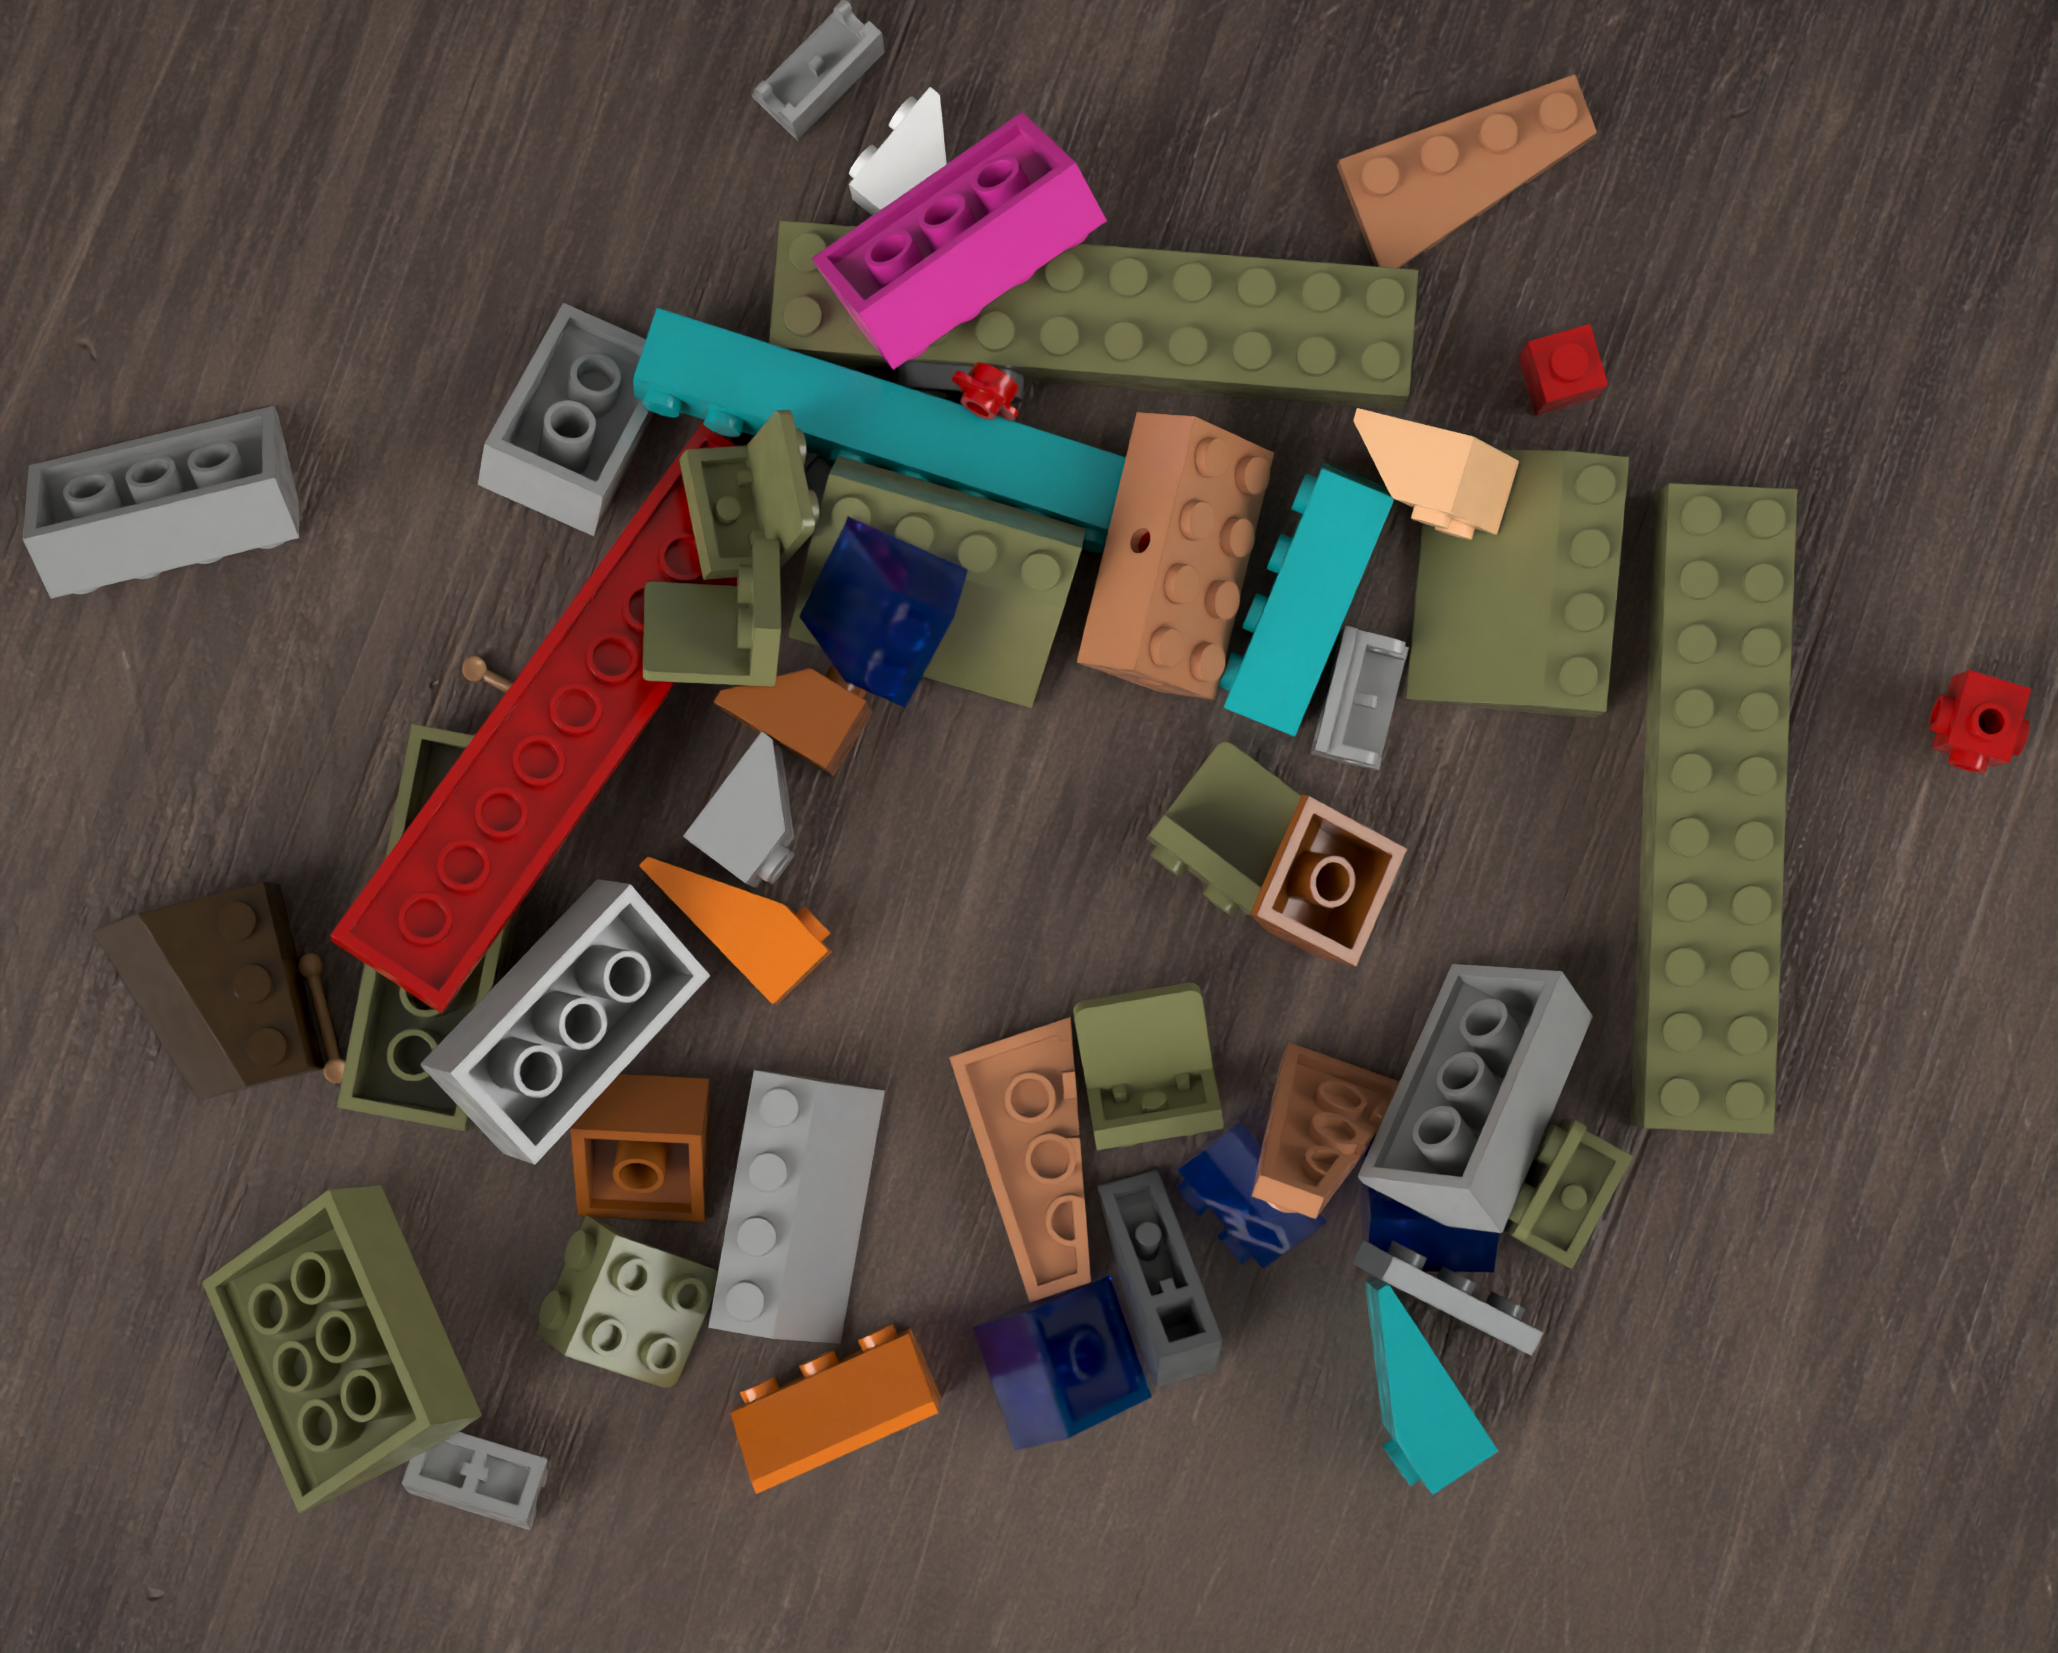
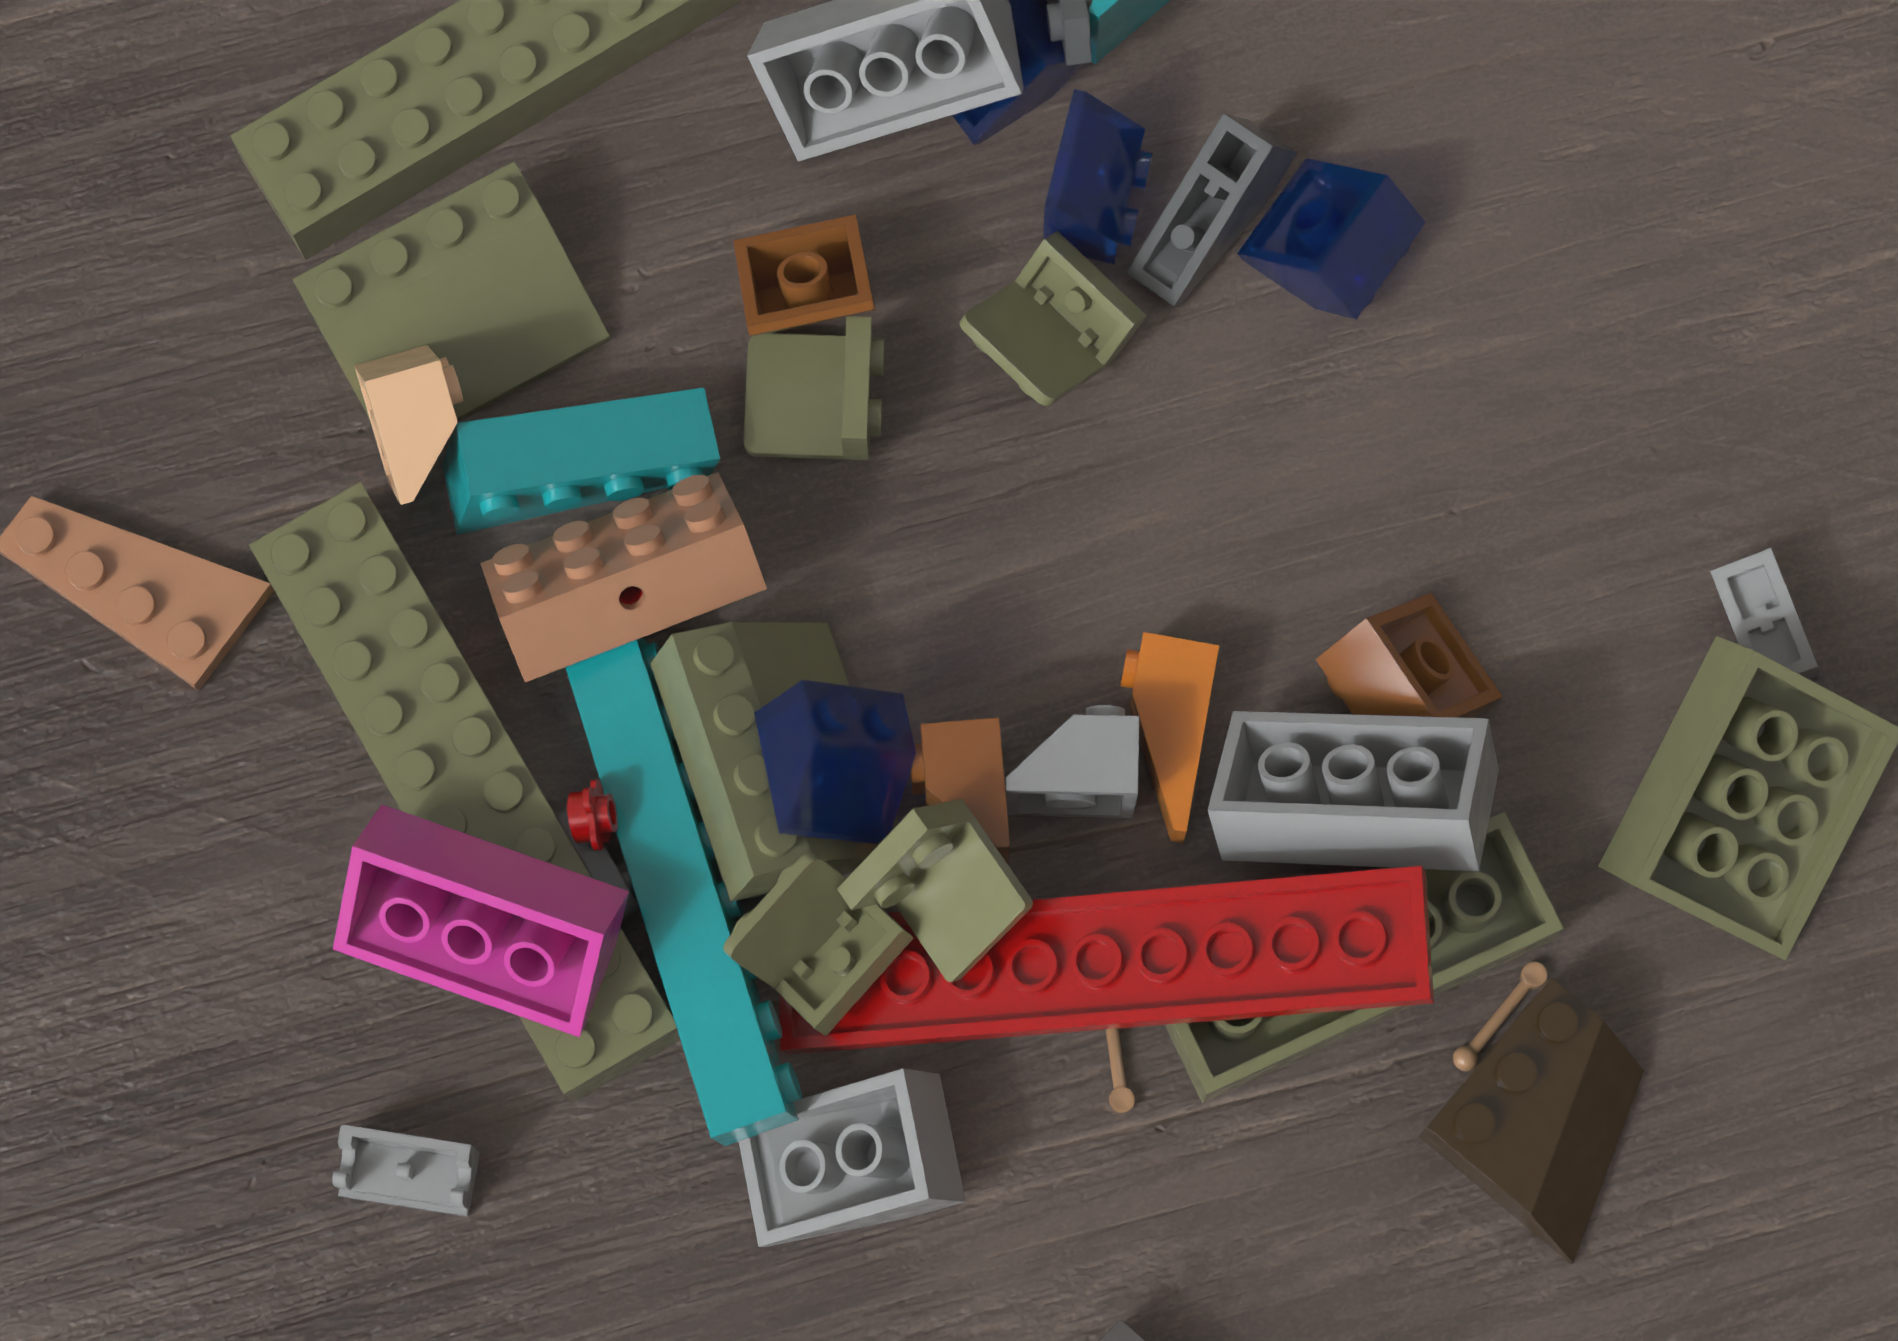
camera: 125 degrees left, 10 degrees down
olive bracket [536,1215,718,1388] -> none
light grey slope [708,1069,885,1344] -> none
orange slope [730,1324,942,1494] -> none
white slope [849,87,947,216] -> none
nougat wing [949,1017,1091,1302] -> none
nougat wing [1252,1042,1400,1219] -> none
light grey hinge [1310,625,1409,771] -> none
red brick [1518,324,1608,416] -> none

